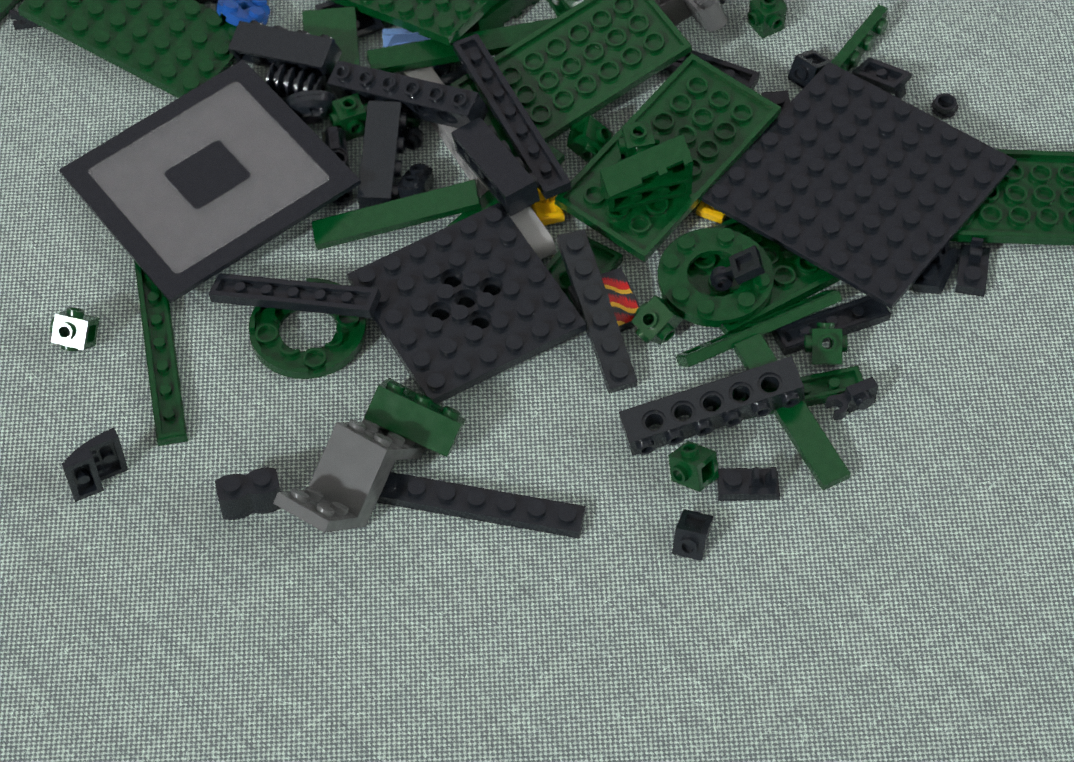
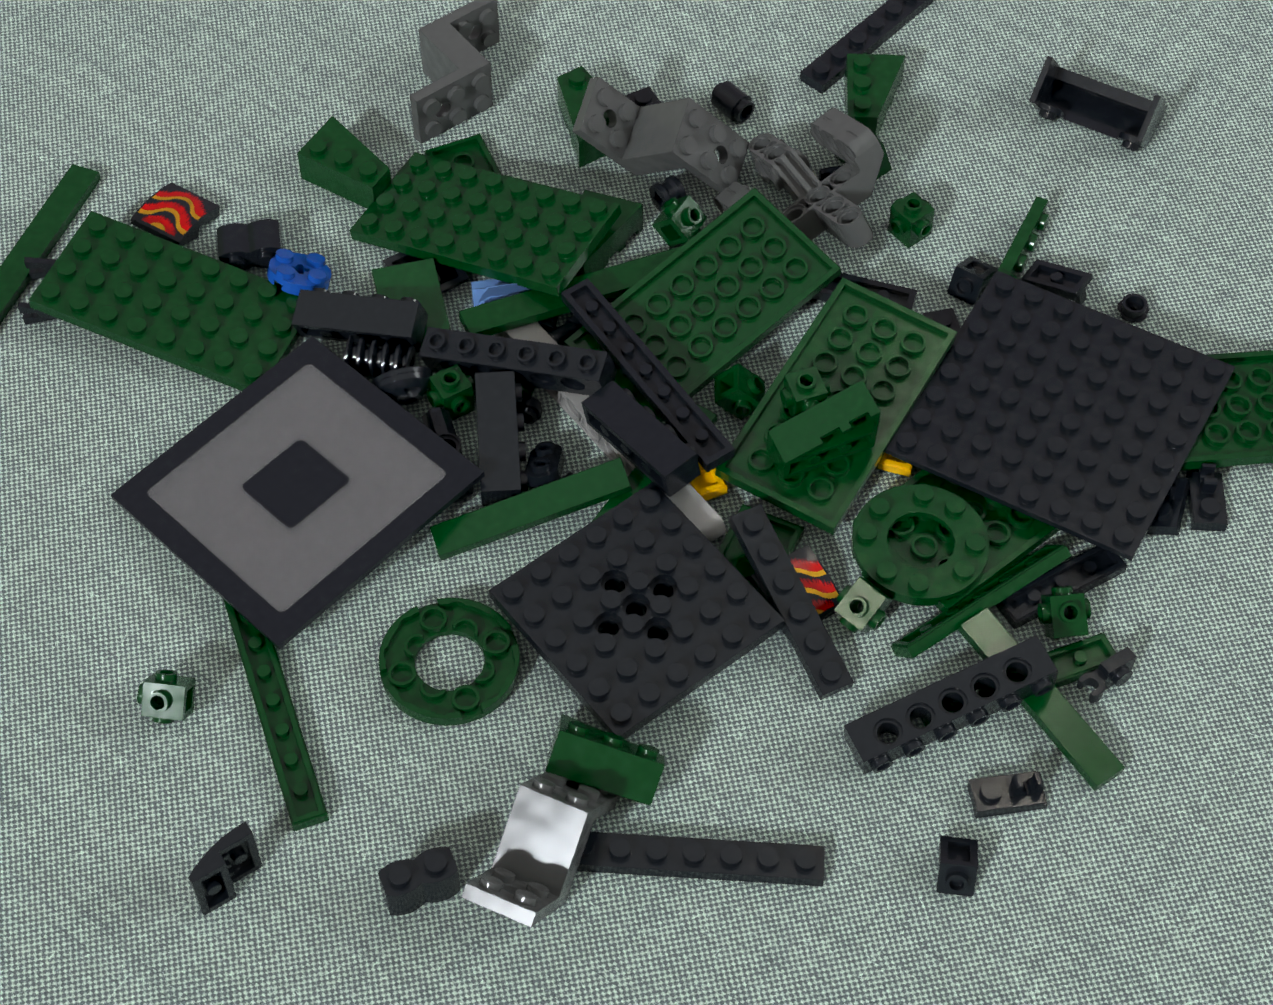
camera: 10 degrees left, 0 degrees up
black plate [208,273,381,318] -> none
dark green brick [668,441,719,492] -> none
black plate [710,245,765,291] -> none

